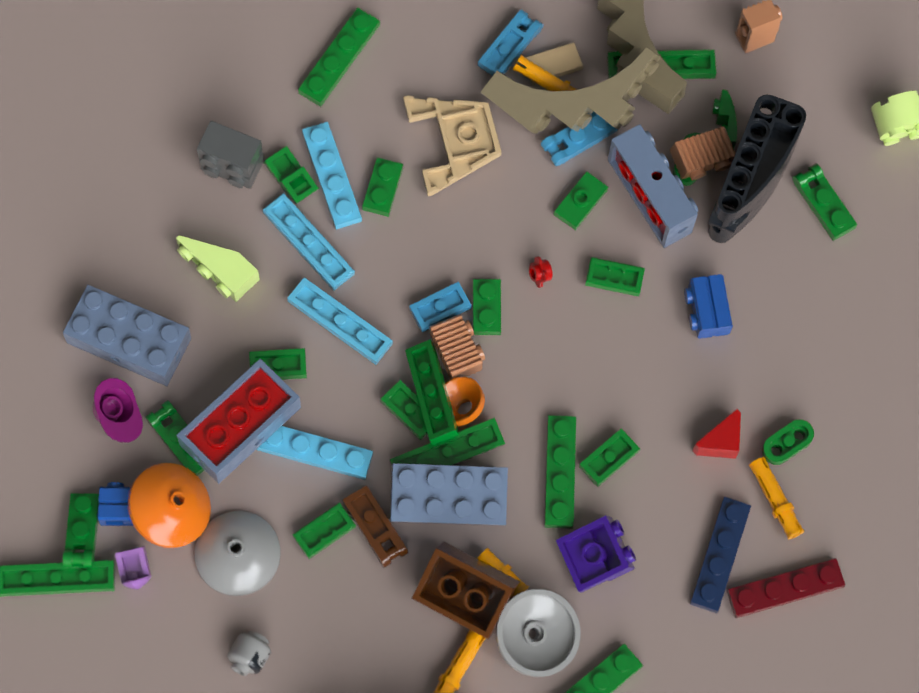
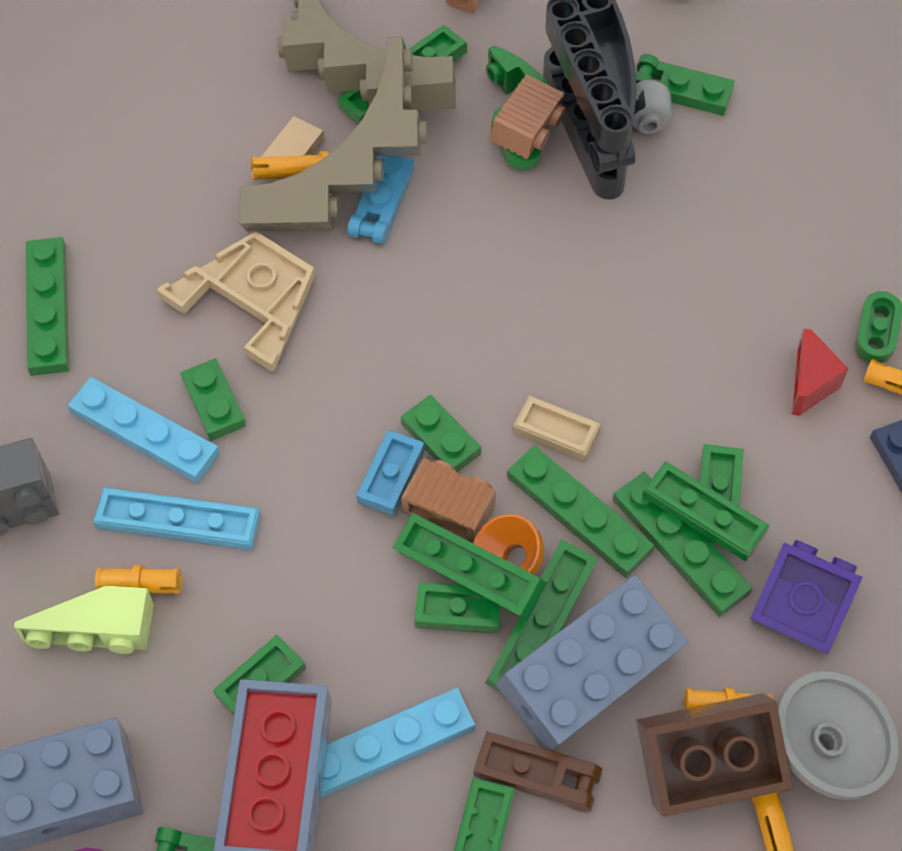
camera: 35 degrees left, 10 degrees down
green slope [264,146,319,204] -> none
medium azure plate [287,277,393,365] -> none
dark azure plate [478,9,544,76] -> none
red plate [529,256,553,288] -> none
green plate [554,172,609,231] -> none
green plate [585,257,645,297] -> none
sand blue brick [608,124,698,248] -> none
blue brick [684,274,733,339] -> none
none -> light orange pin [95,565,182,595]
none -> green plate [507,445,654,579]
none -> tan tile [513,395,601,462]
none -> light grey head [632,79,672,134]
none -> green tile [642,461,770,562]

